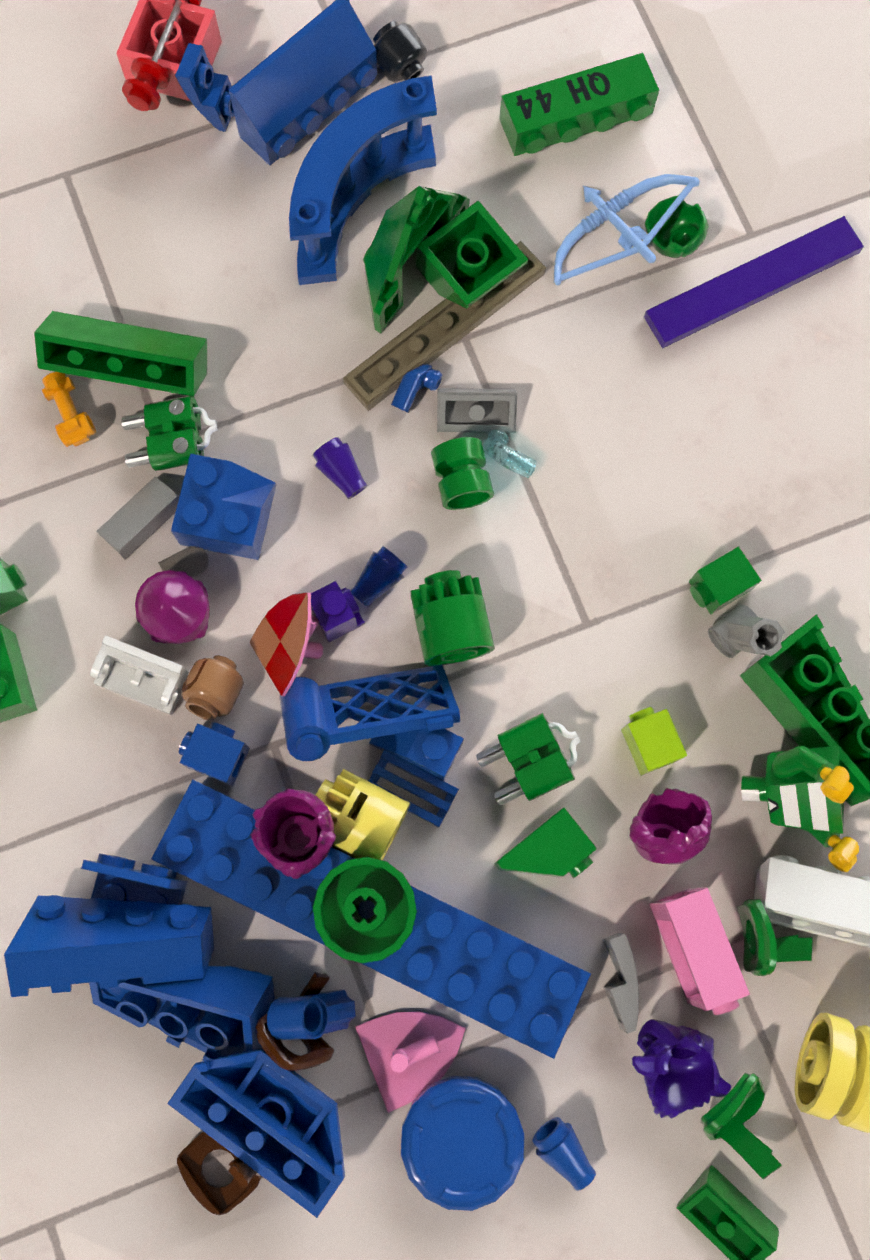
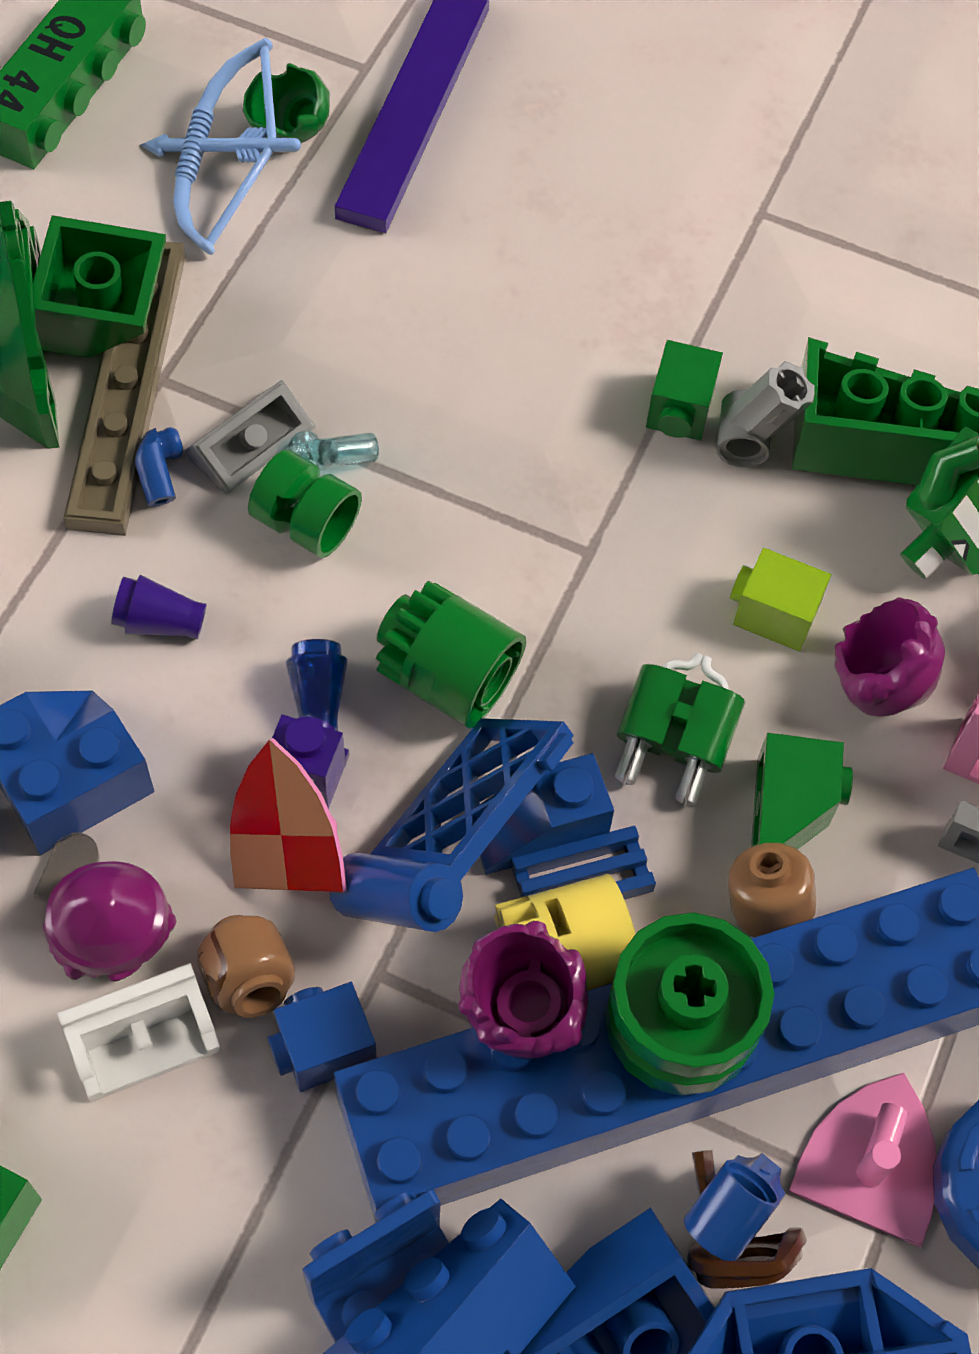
camera: 45 degrees left, 15 degrees down
none -> medium nougat head [728,843,816,937]

